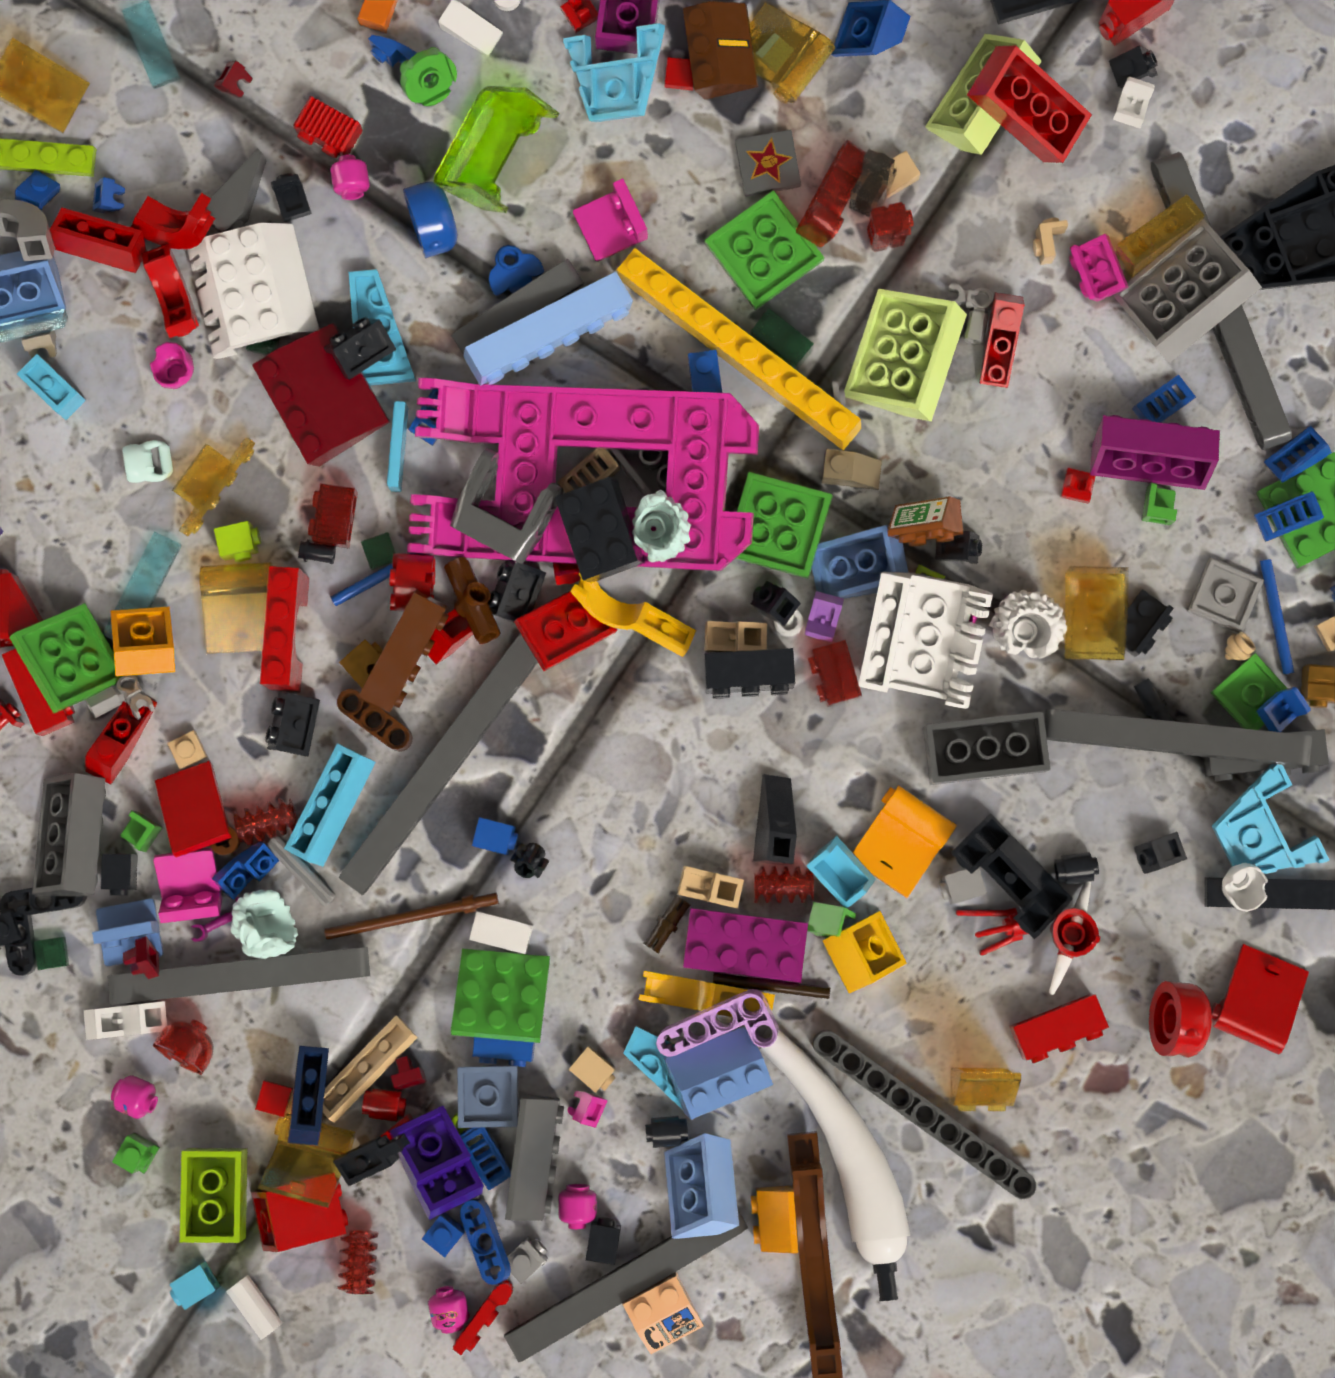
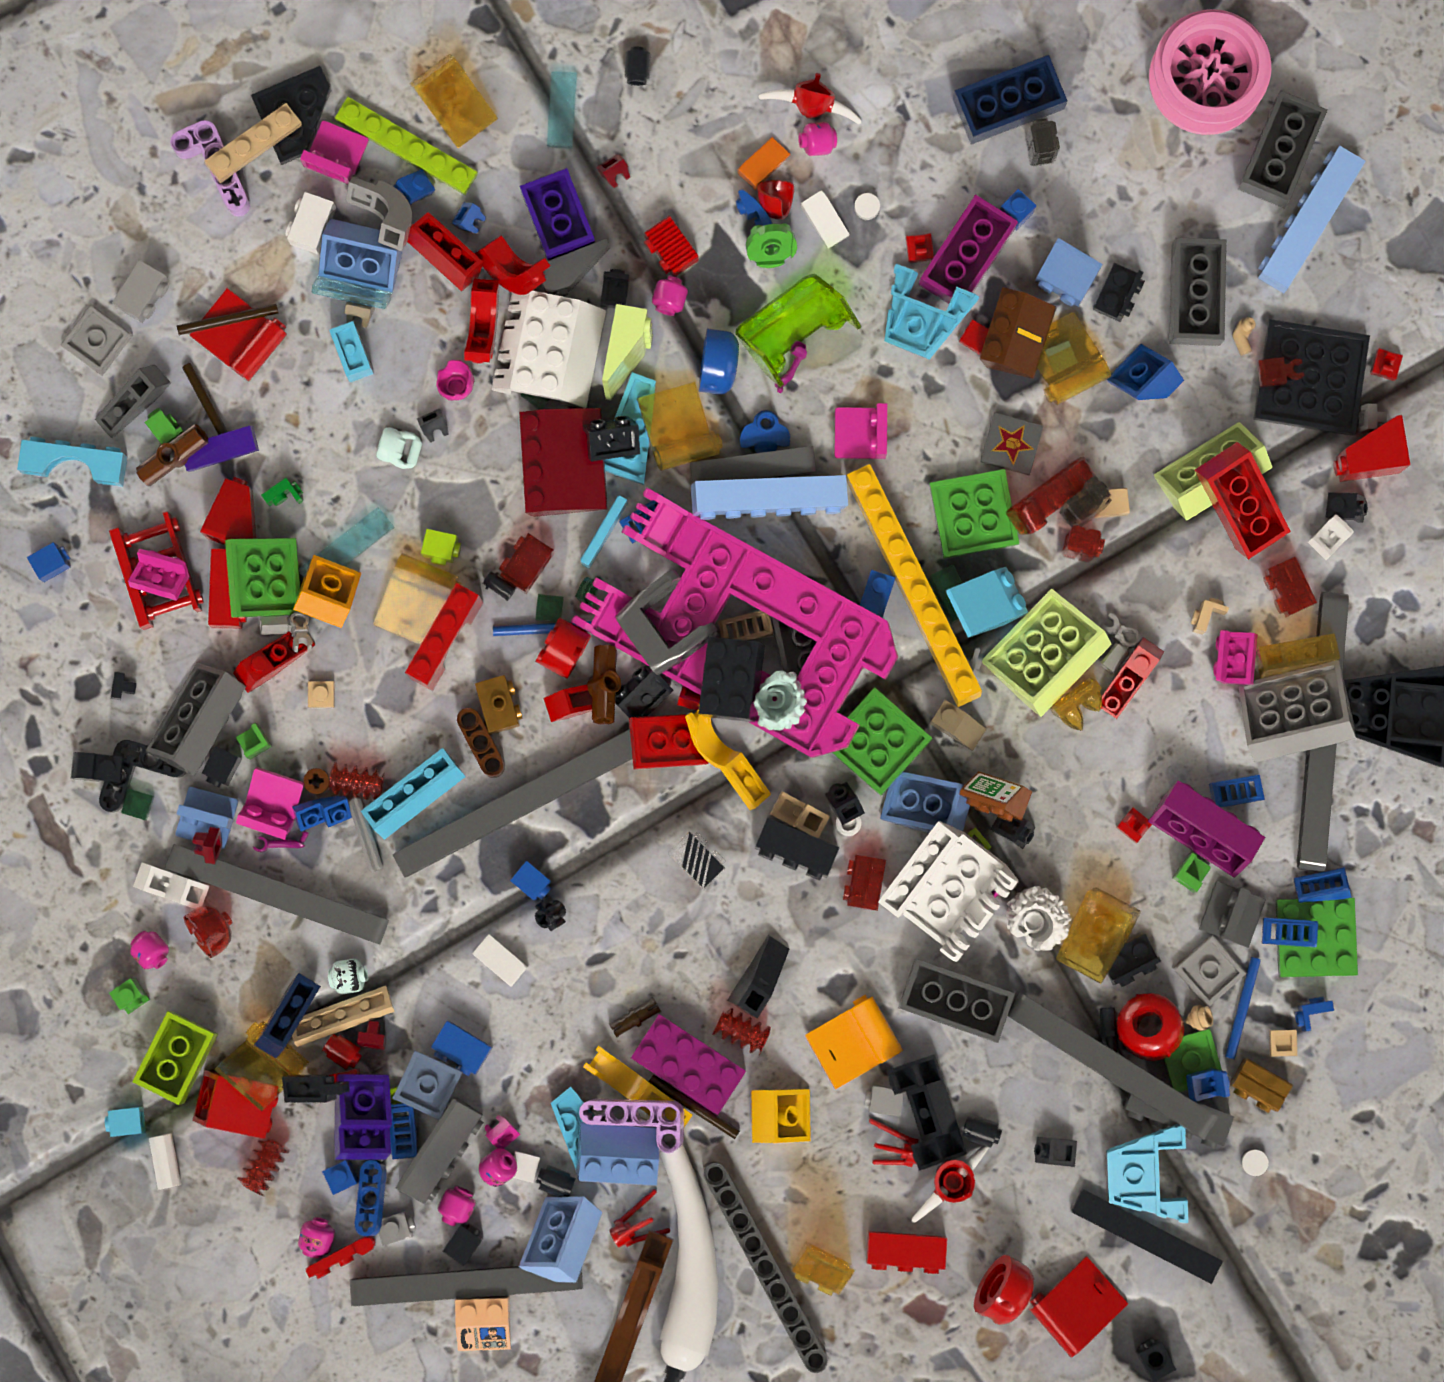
camera: 20 degrees right, 0 degrees up
red tile [155,760,232,858] -> none
clear yellow bracket [172,438,255,537] -> none
light aqua hair [231,889,298,959] -> none
red tile [255,1080,293,1117] -> none
black bracket [265,692,320,757] -> none
reddish brown bar [325,892,499,940] -> none
reddish brown brick [359,589,449,713] -> none
bright green plate [451,948,550,1043] -> none
tan brick [568,1046,616,1093] -> none
tan brick [677,866,744,909] -> none
light orange slope [751,1185,798,1253] -> none
medium lavender bracket [804,591,844,642] -> none
medium azure panel [806,836,876,908] -> none
bright green panel [807,902,856,938] -> none
white hair [1222,863,1268,912] -> none
none -> green bracket [261,478,303,506]
none -> light aqua head [328,958,368,994]
none -> black tile [417,408,449,443]
none -> dark pink head [479,1148,517,1187]
none -> white tile [513,1151,541,1183]
none -> dark purple brick [520,168,595,261]
none -> clear green tile [575,577,598,606]
none -> yellowish green slope [602,304,653,400]
none -> red plant [609,1189,671,1247]
none -> clear yellow door [637,382,722,471]
none -> brick [668,831,726,890]
none -> red helmet [757,180,795,220]
none -> magenta piece [774,341,807,393]
none -> medium azure slope [946,567,1029,637]
none -> clear yellow tile [1049,677,1102,731]
none -> red piece [1117,993,1184,1061]
none -> dark grey bracket [1199,881,1266,948]
none -> clear red brick [1263,557,1317,618]

